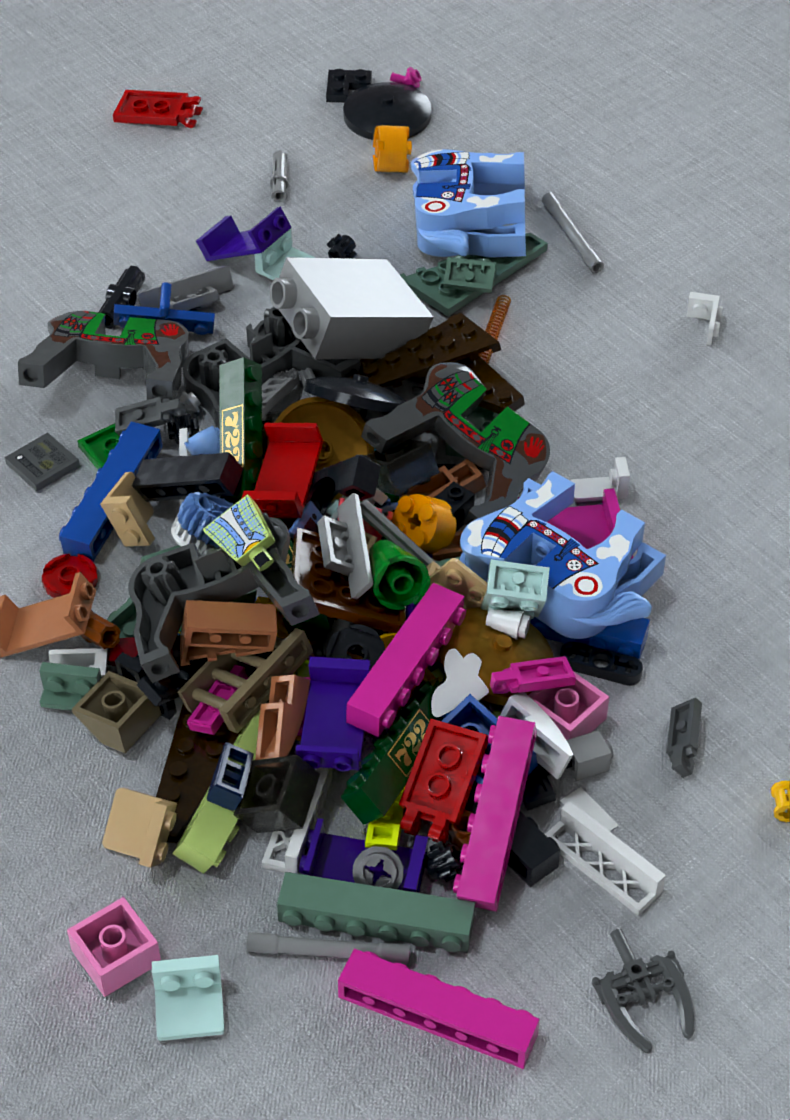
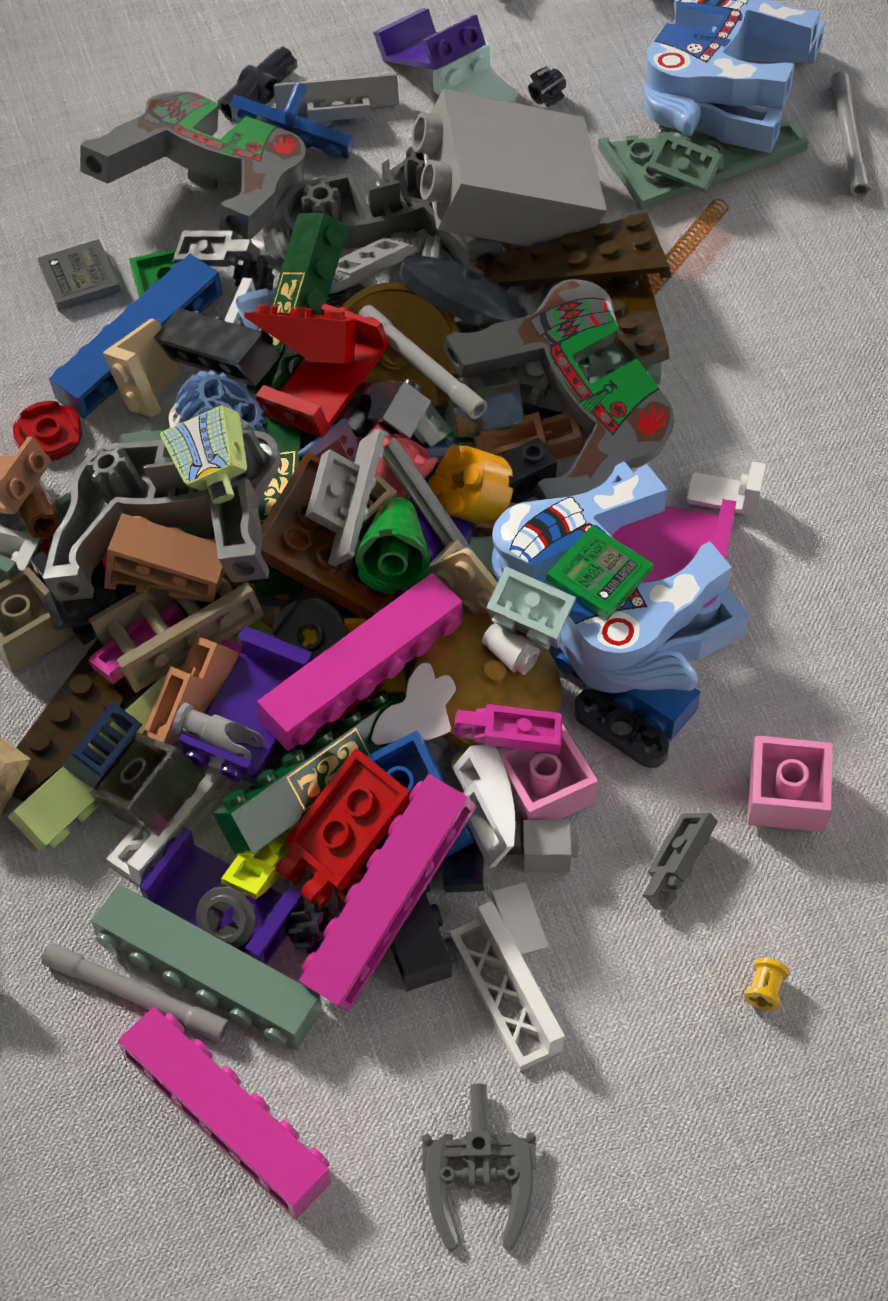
camera: 20 degrees right, 10 degrees up
none -> light grey piece [172,703,264,761]
none -> red slope [244,304,356,364]
none -> light grey piece [358,305,487,419]
none -> green tile [546,525,653,620]
none -> bright pink brick [747,735,833,832]

